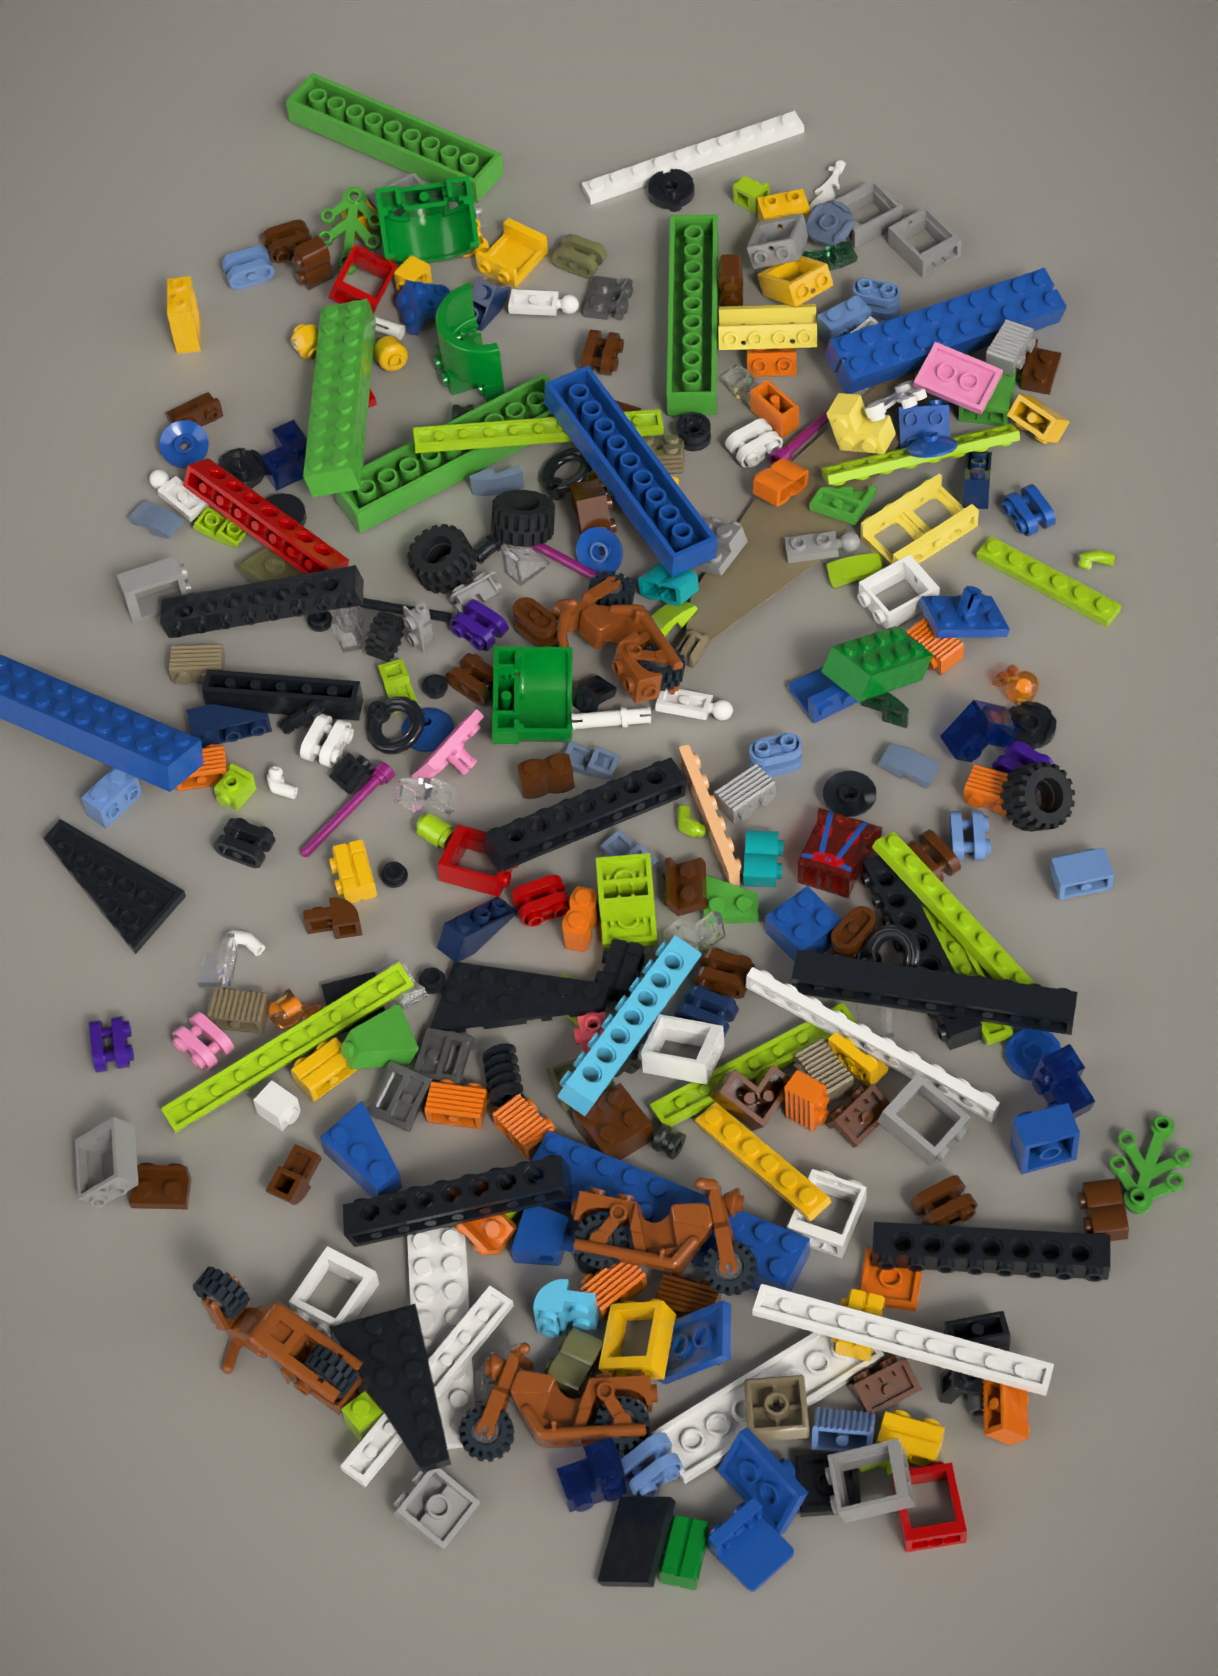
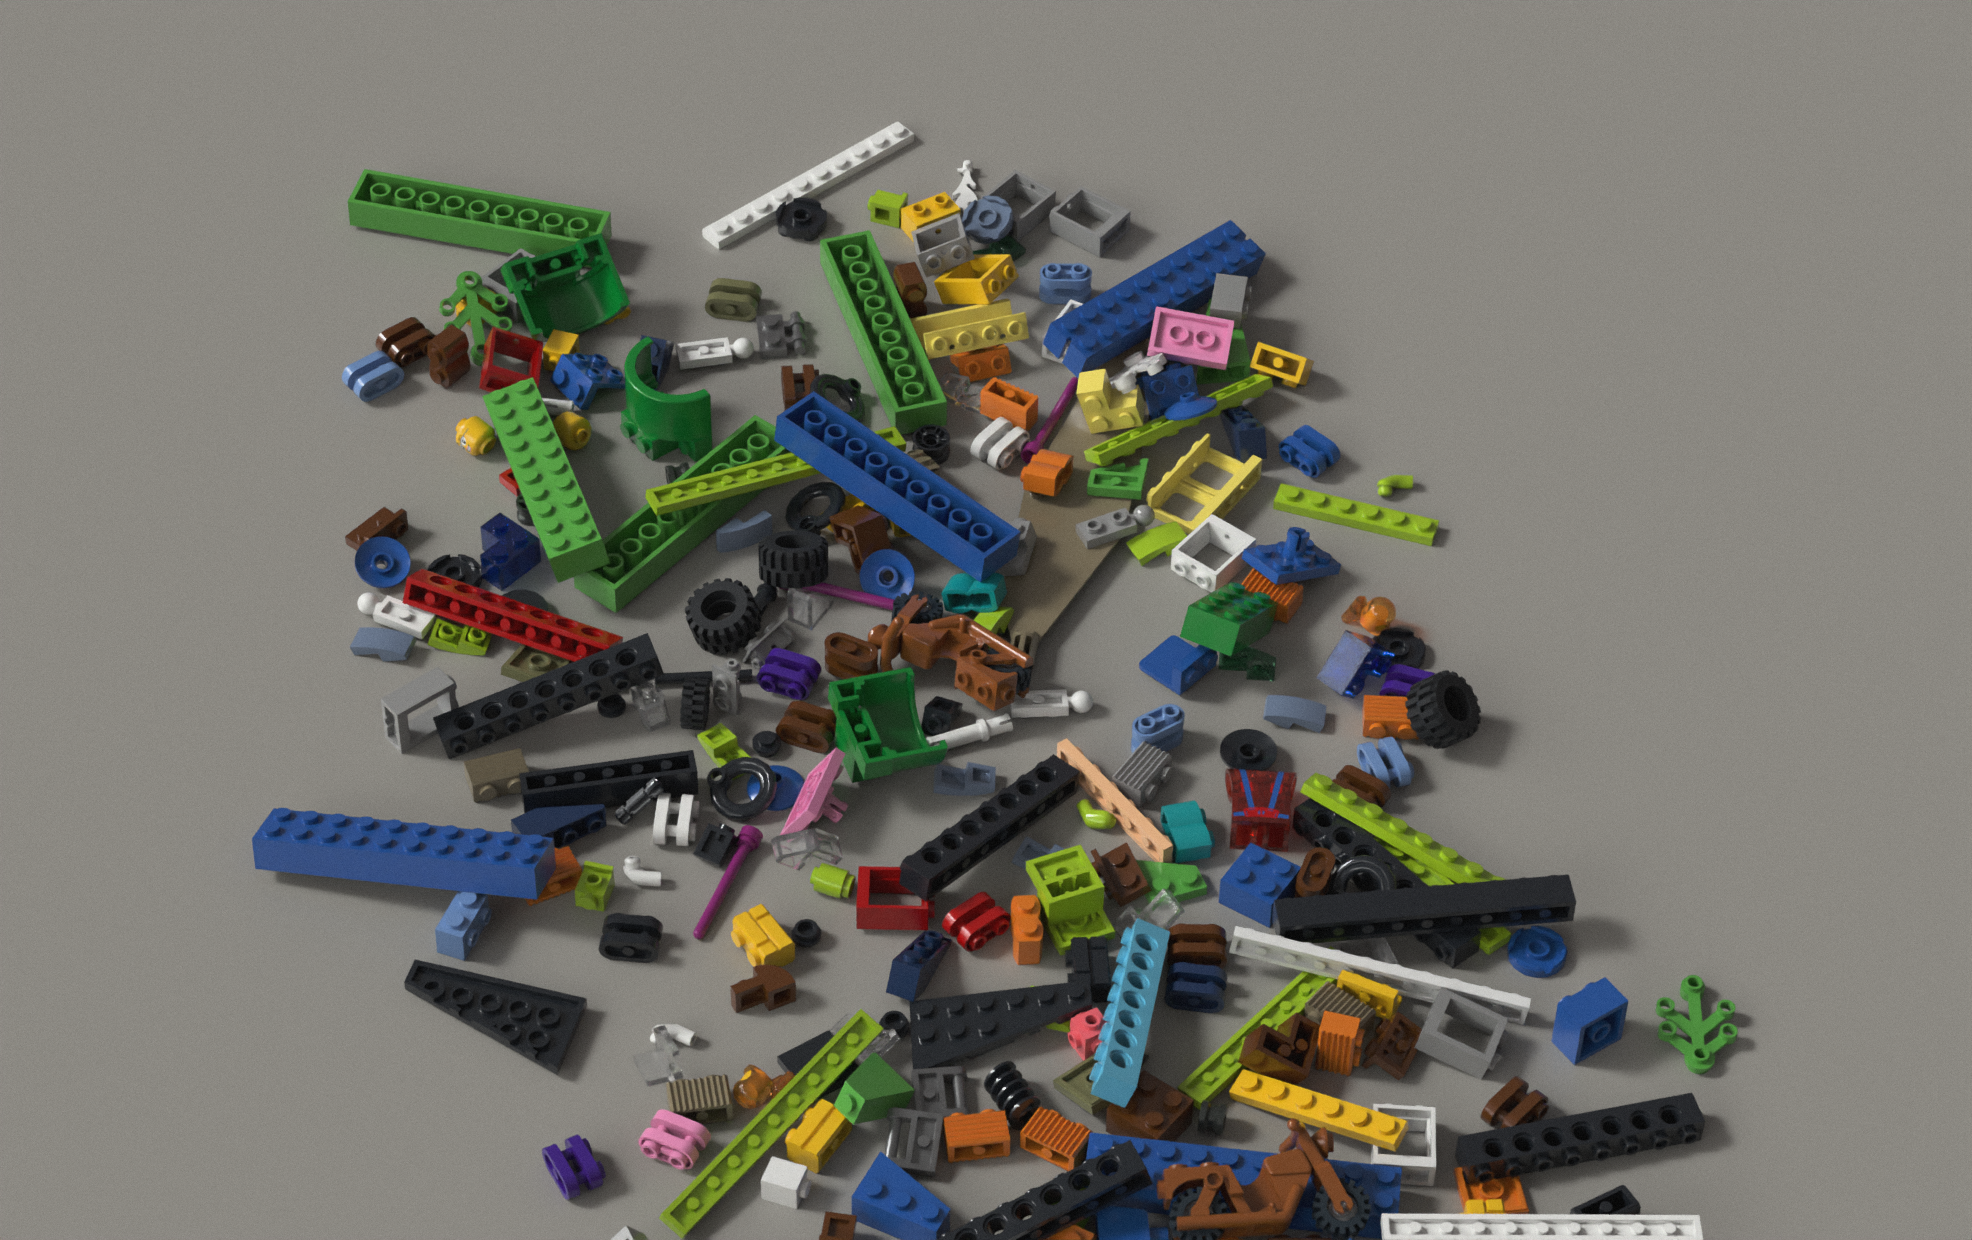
camera: 25 degrees left, 10 degrees down
yellow window [167,276,201,353] -> none
yellow panel [475,218,548,288] -> none
reddish brown brick [517,753,575,799] -> none
white window [638,1014,725,1085] -> none
medium blue brick [817,295,871,346] -> none
reddish brown bracket [1018,339,1062,395] -> none
clear blue brick [1032,1044,1095,1118] -> none
medium blue brick [1050,848,1114,900] -> none
reddish brown brick [1077,1178,1129,1241] -> none
none -> black piece [810,374,865,422]

